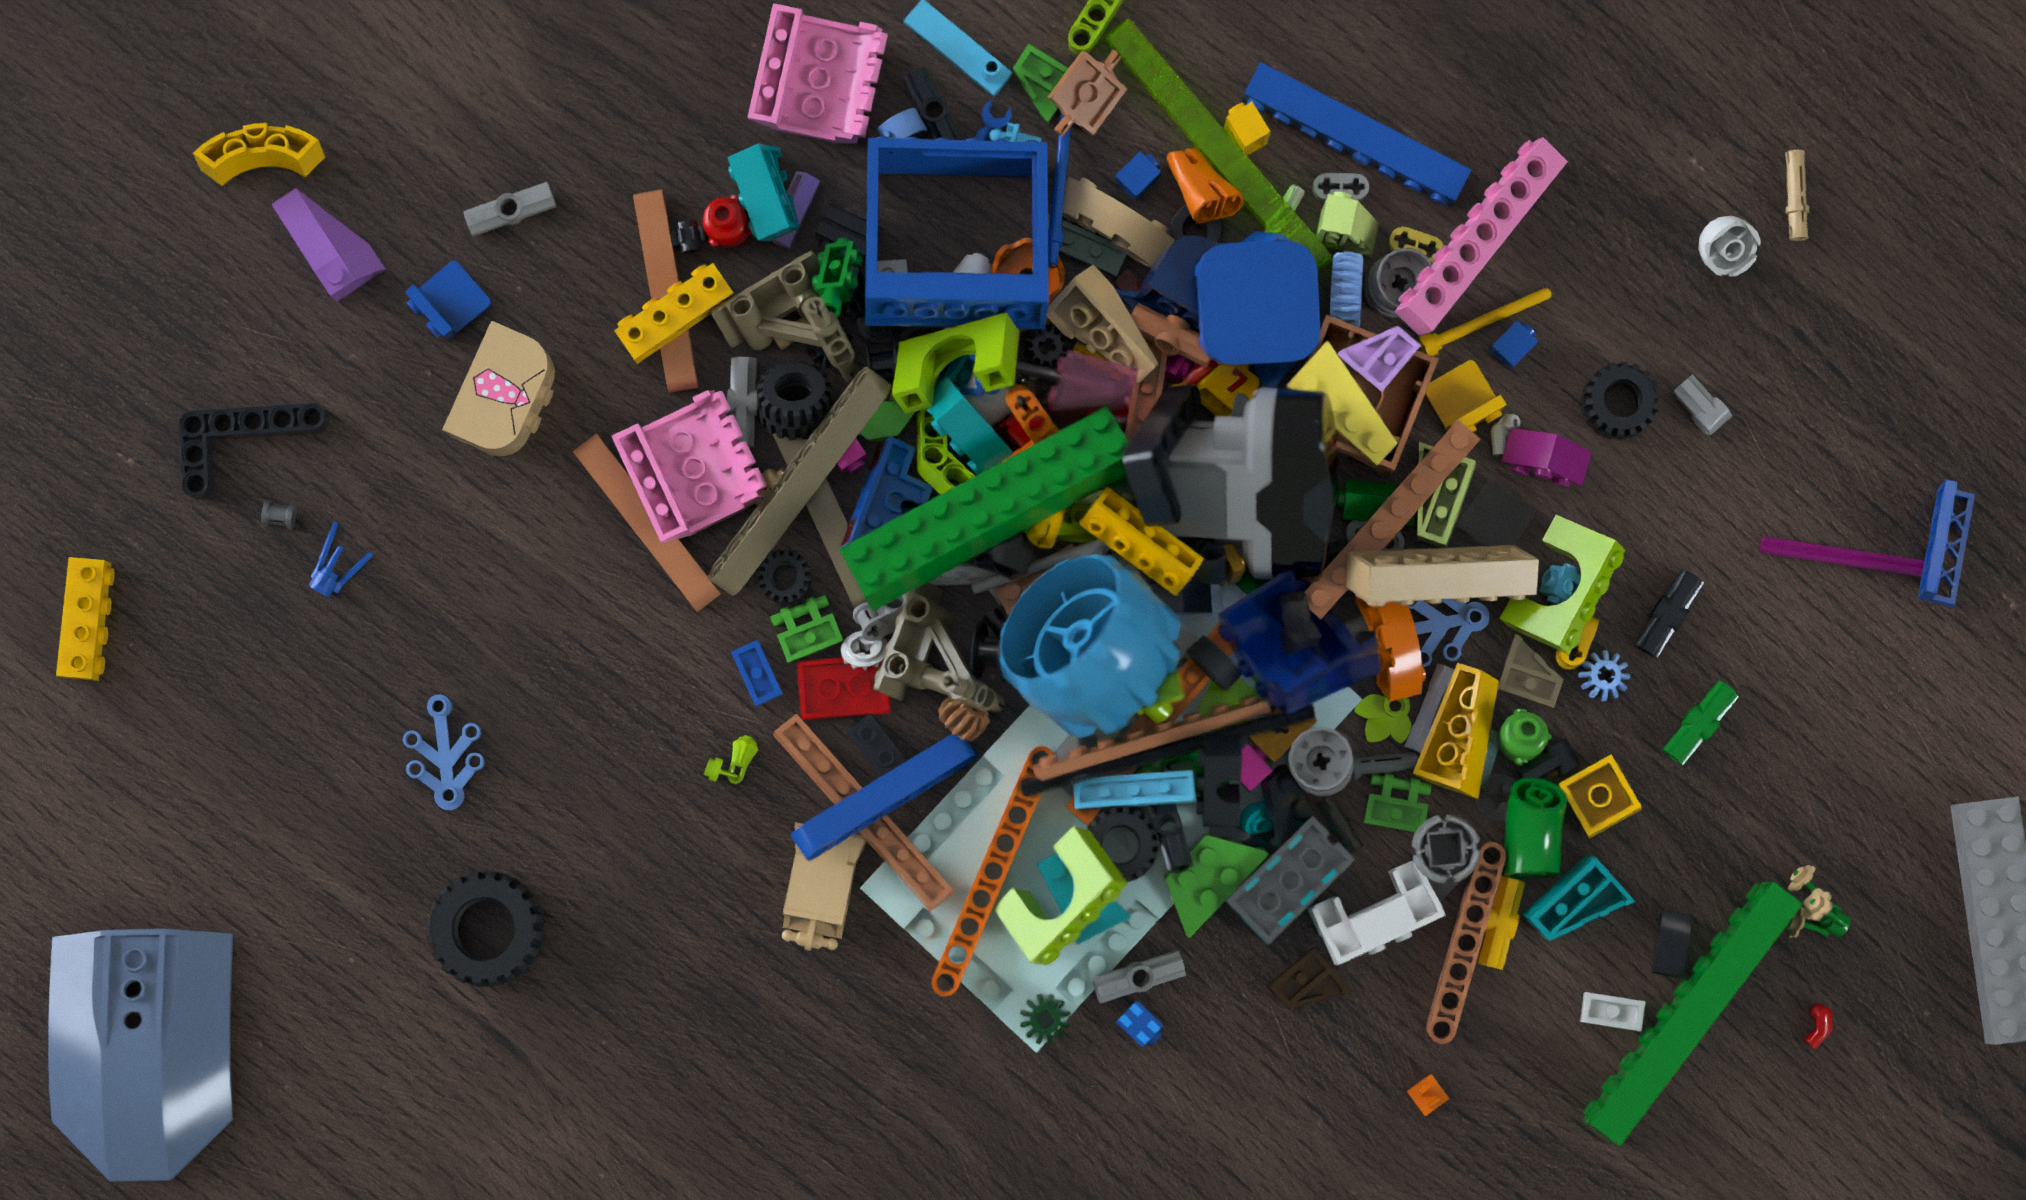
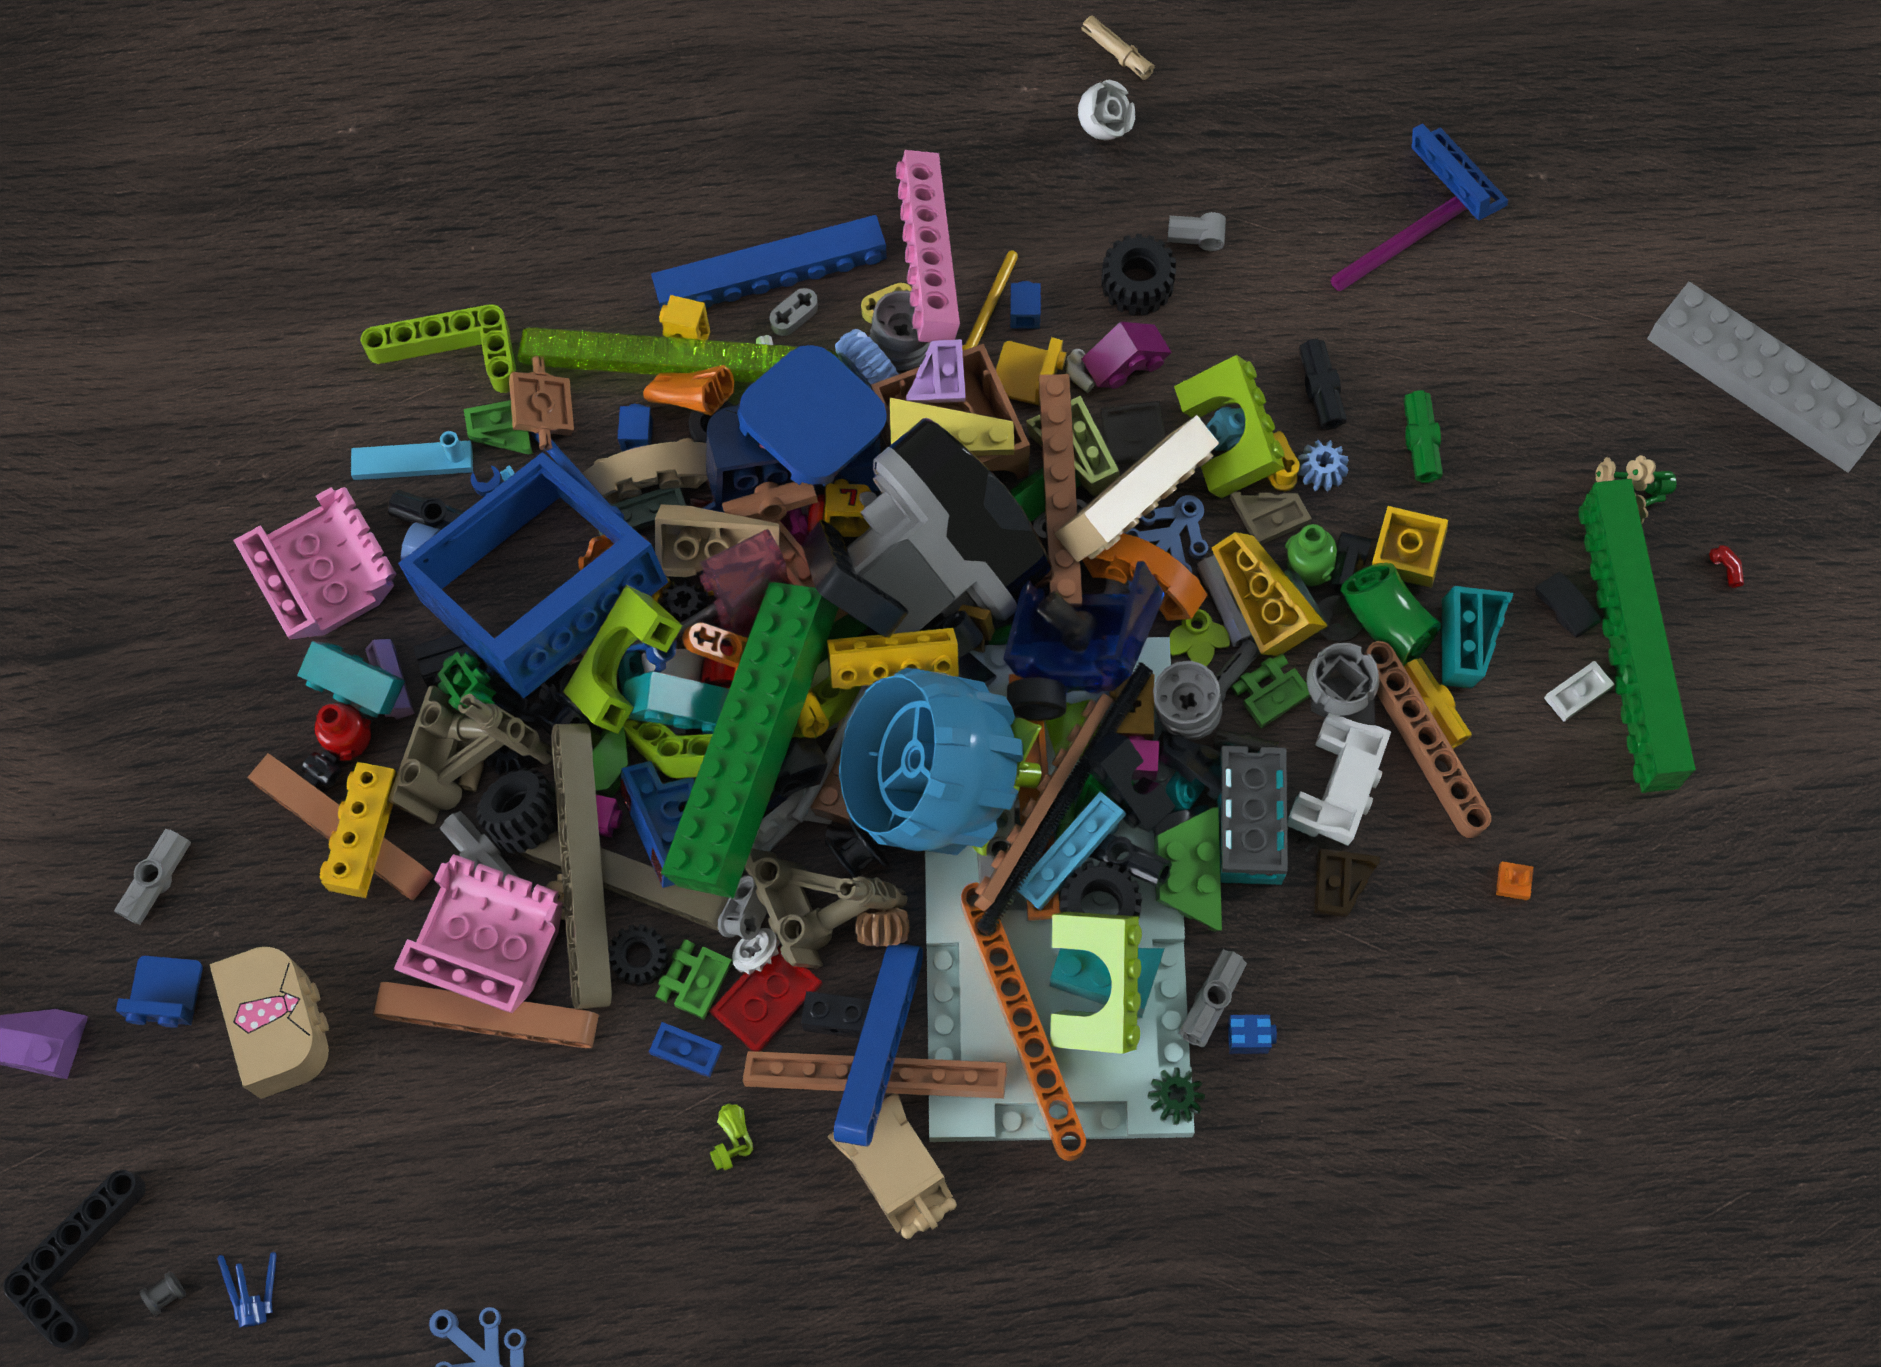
camera: 45 degrees left, 15 degrees down
yellowish green wedge [1314,192,1379,257] -> none

